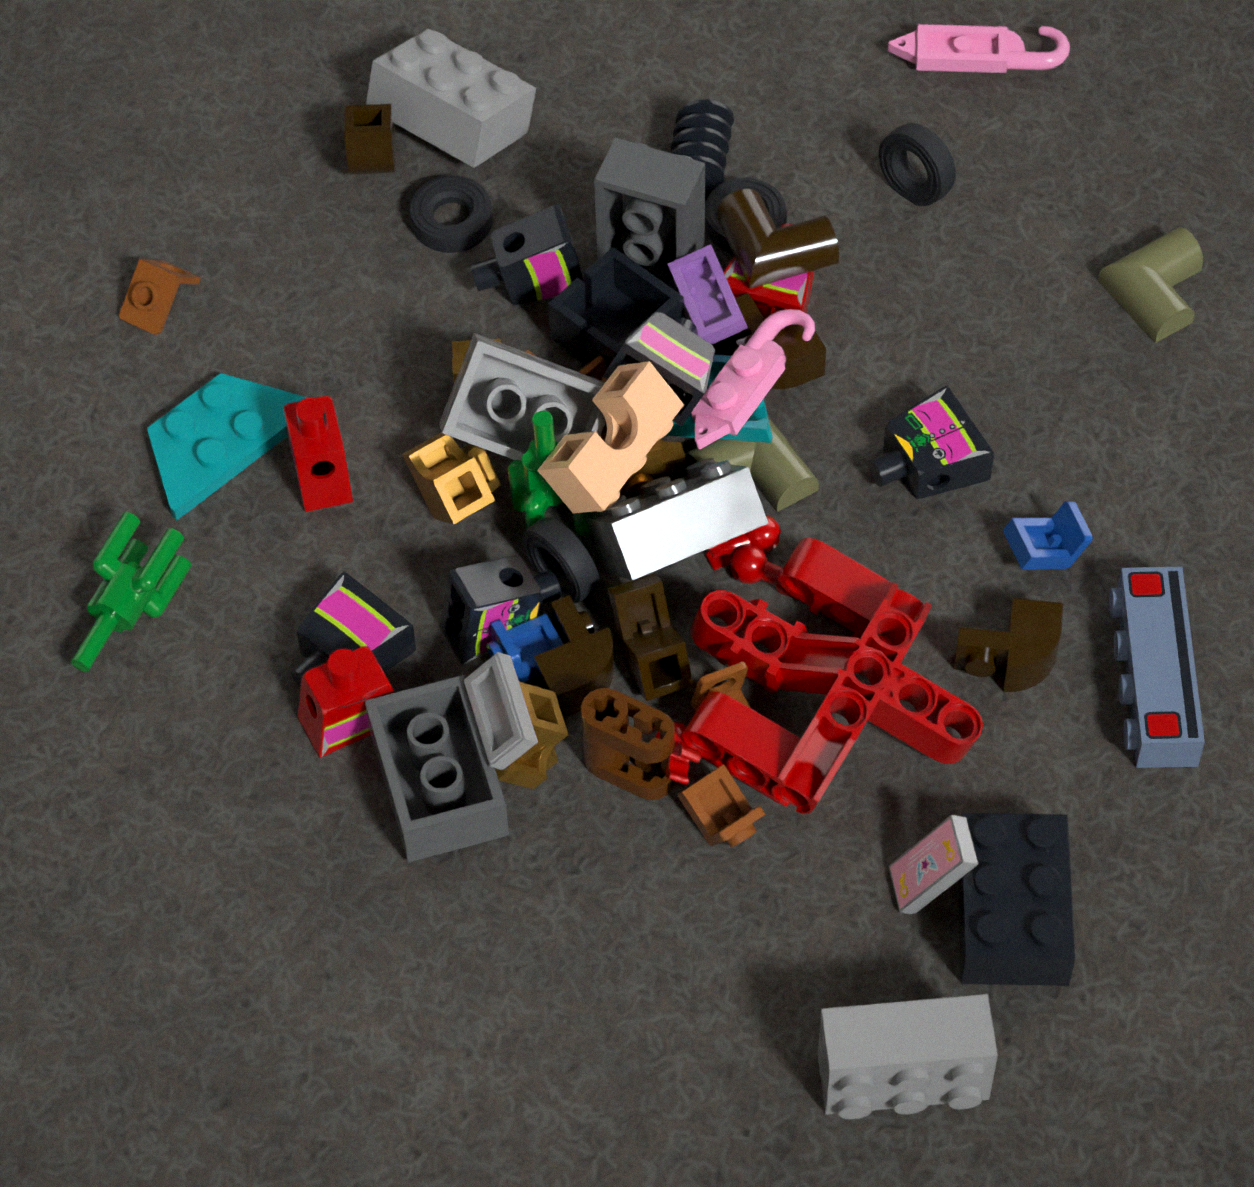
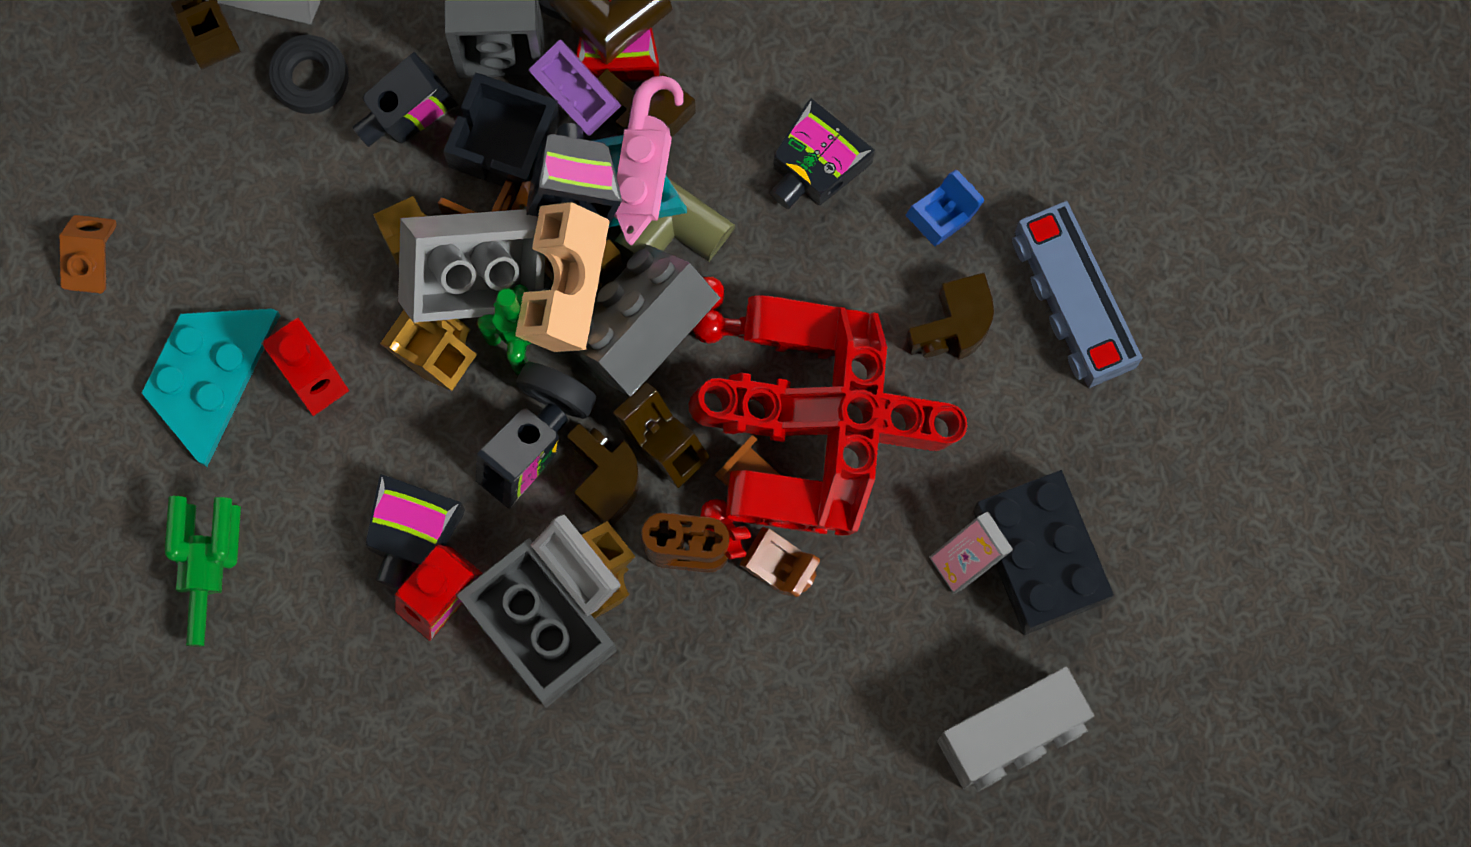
camera: 25 degrees left, 20 degrees up
blue bracket [486,614,564,683] -> none

